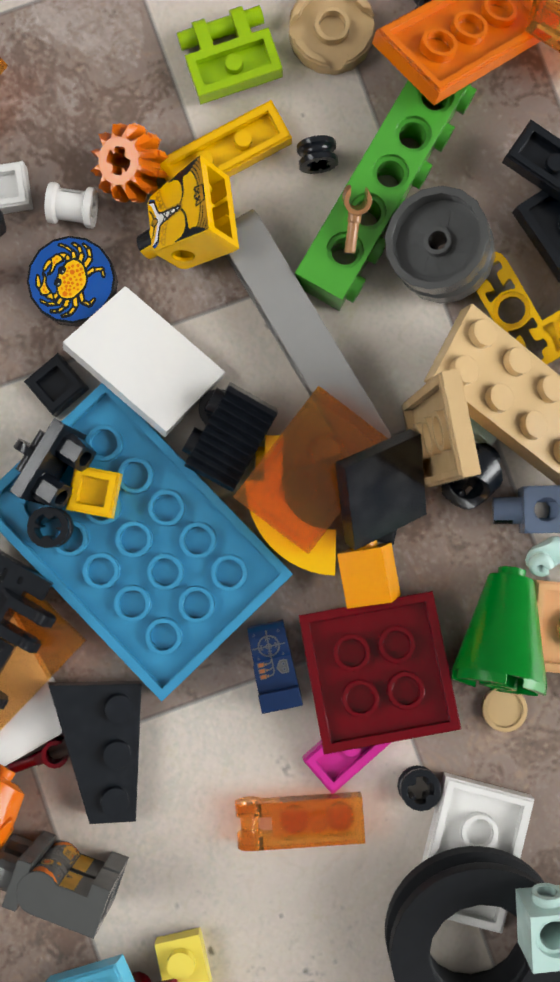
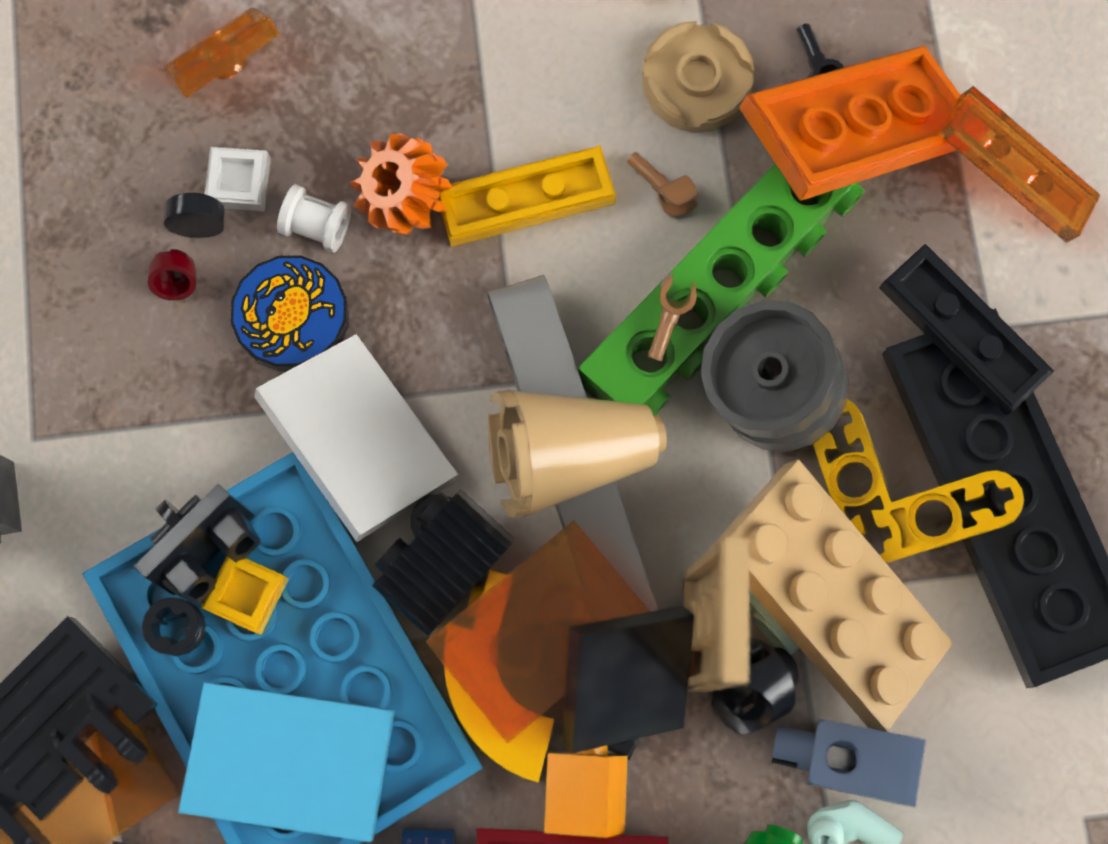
camera: 10 degrees right, 10 degrees down
black tile [24,353,89,417] -> none
yellow torso [137,155,239,269] -> none
lime plate [176,5,283,105] -> none
black bush [297,135,338,174] -> none
none -> medium azure tile [178,682,395,842]
none -> tan cone [488,390,667,518]
none -> medium nougat hand [627,152,698,217]

